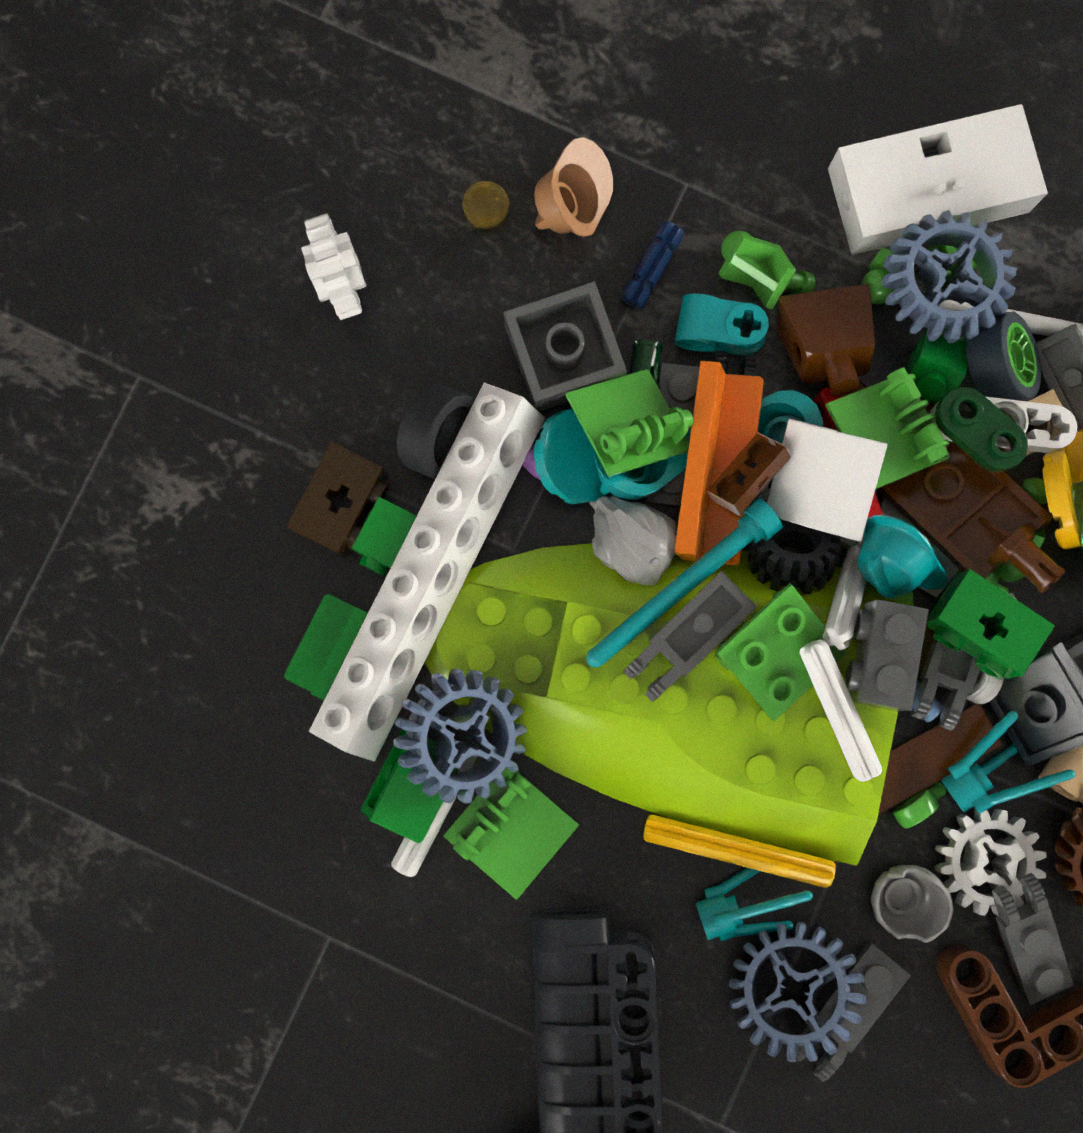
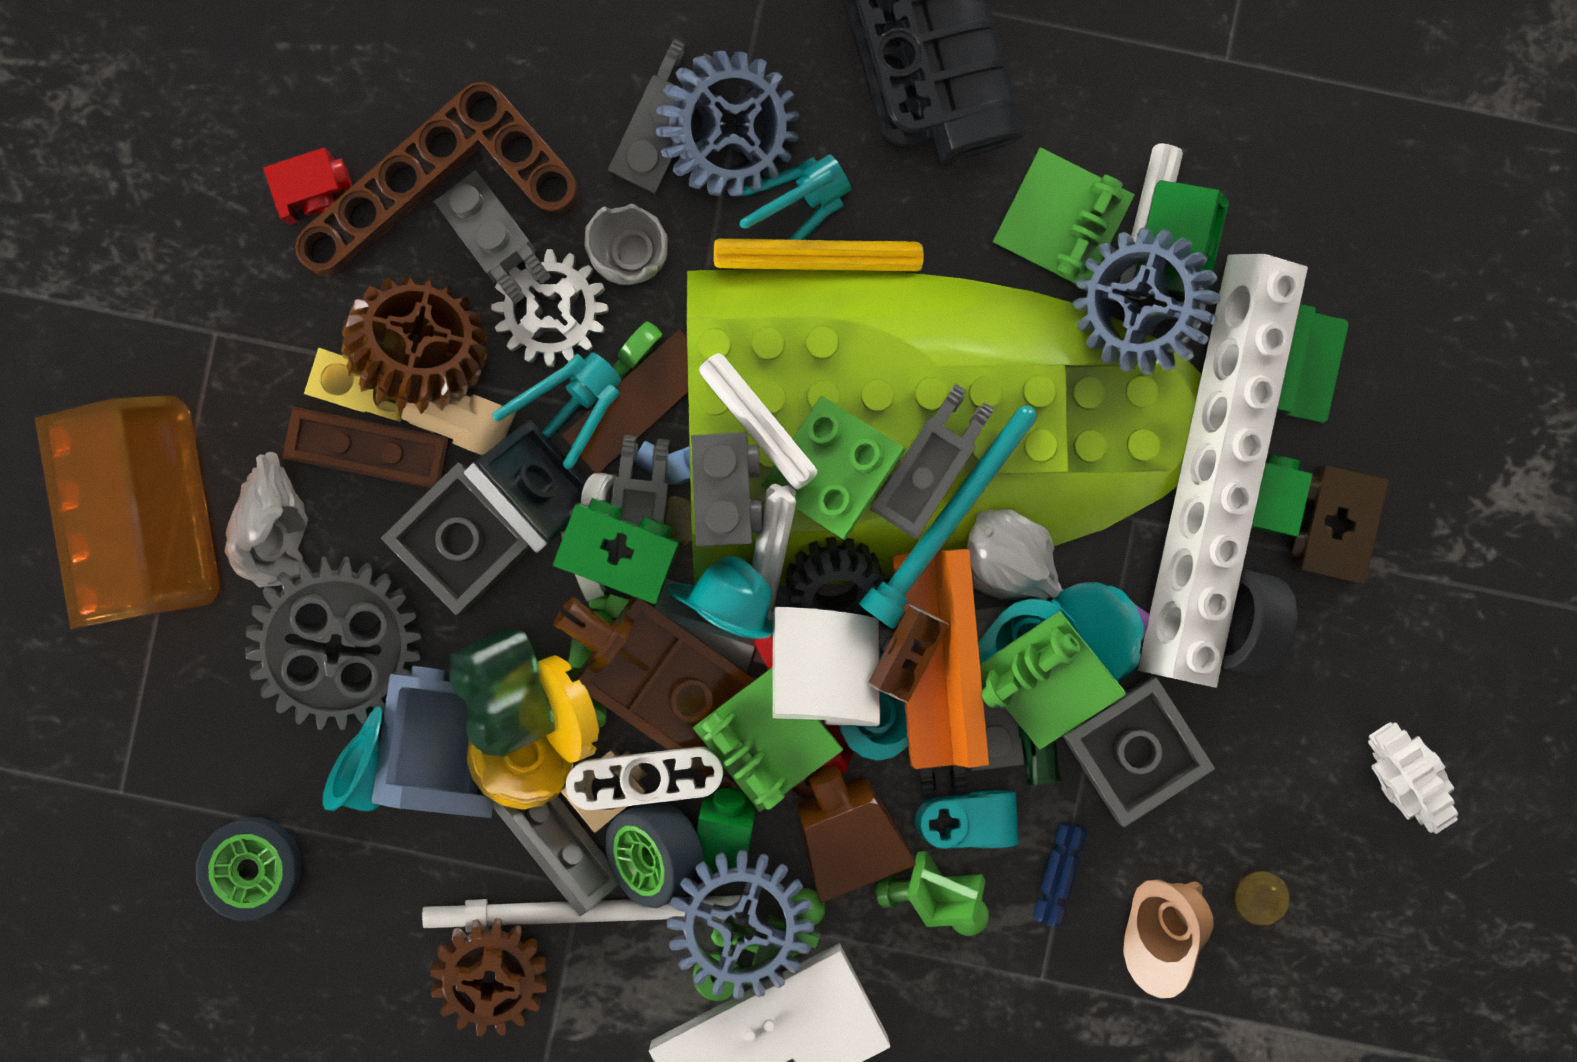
camera: 165 degrees right, 5 degrees up
dark green plate [935,387,1028,472] -> none

